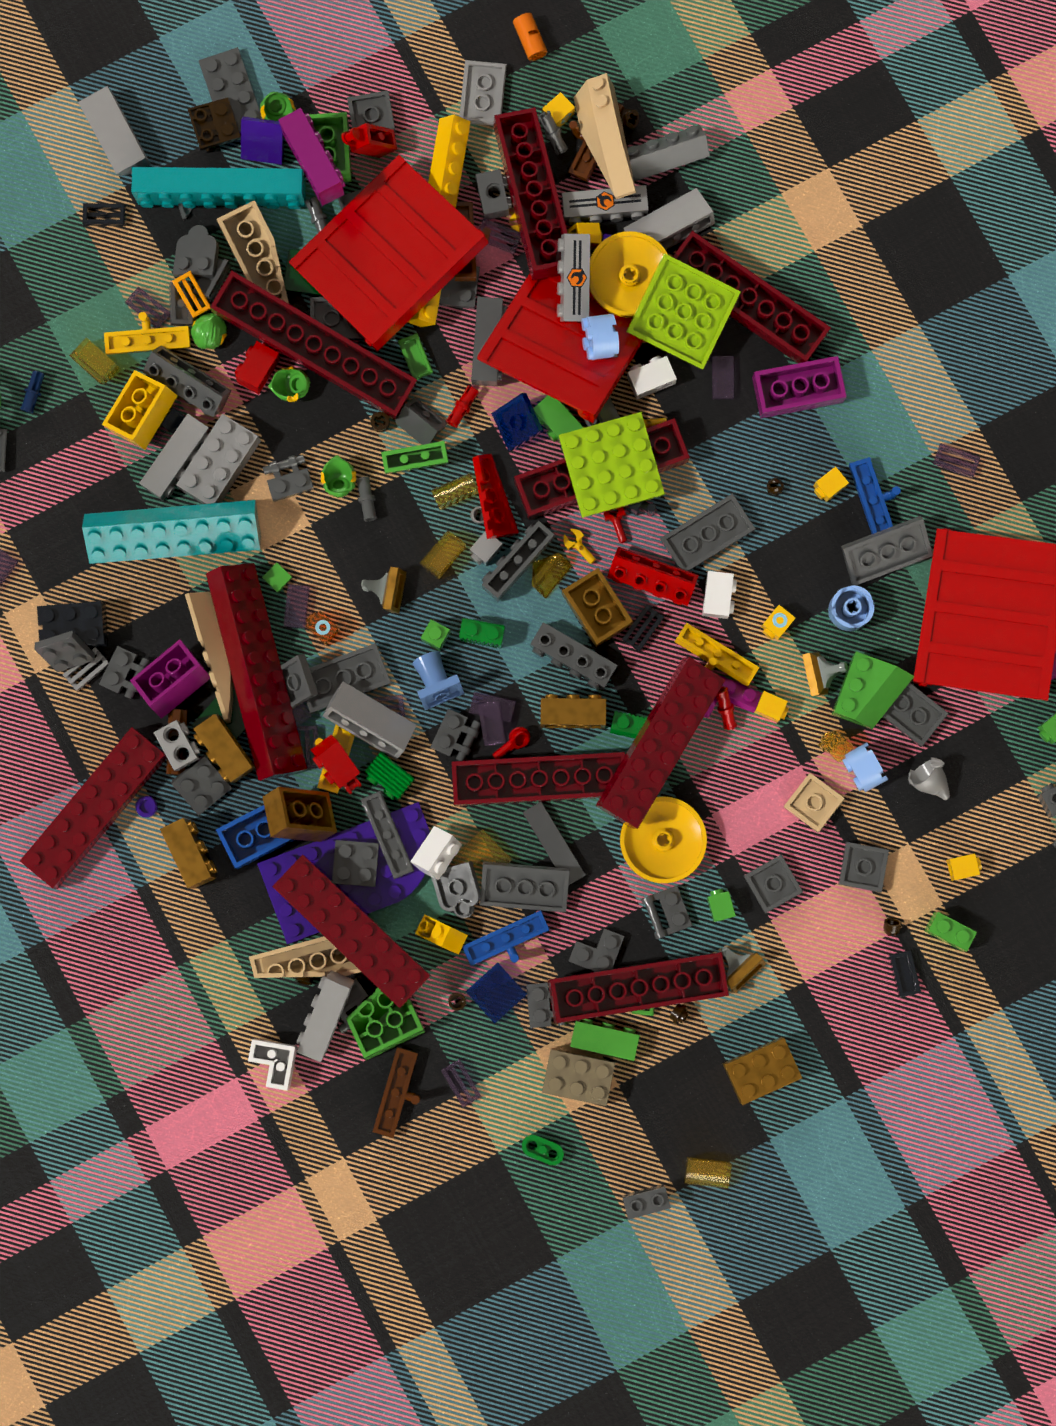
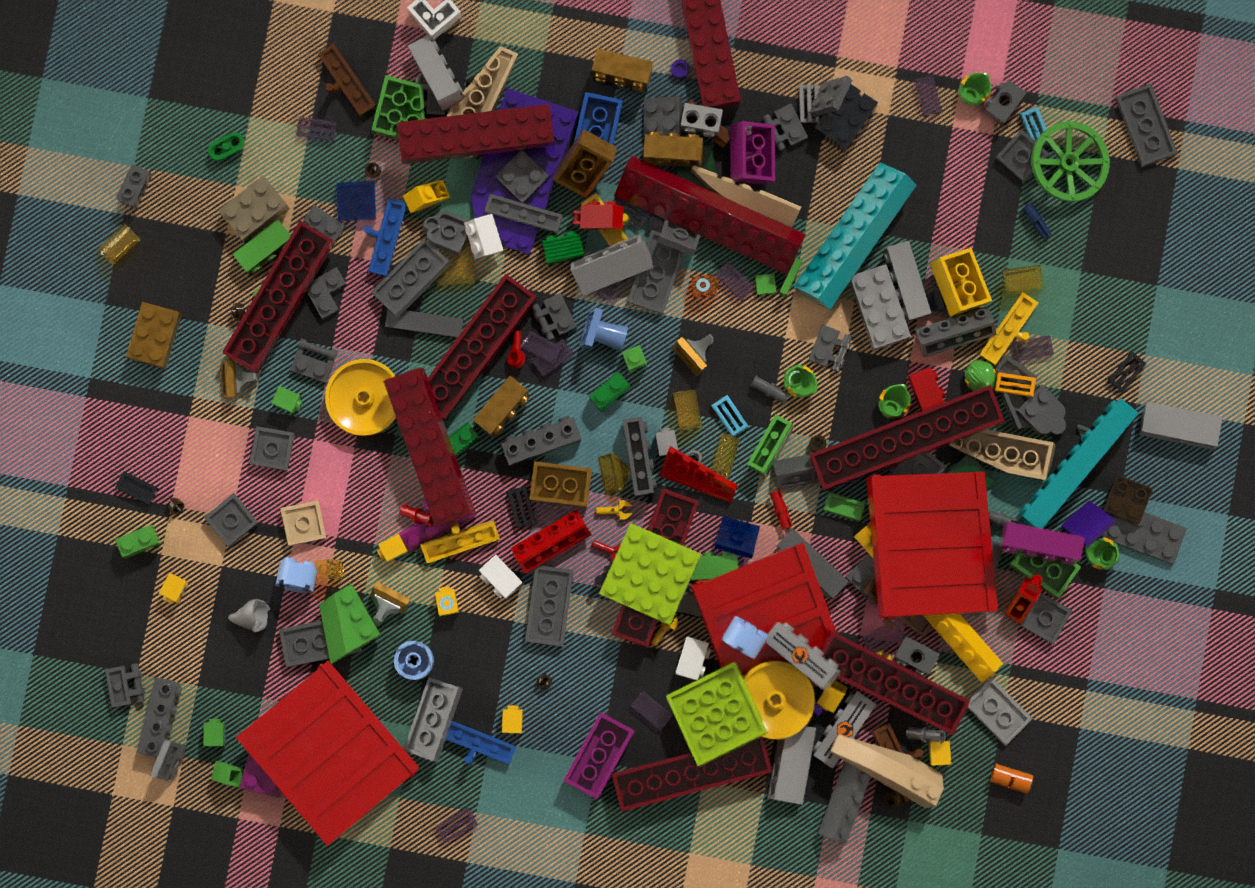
camera: 130 degrees right, 0 degrees up
none -> medium azure tile [711,395,749,437]
none -> bright green tile [779,258,802,297]

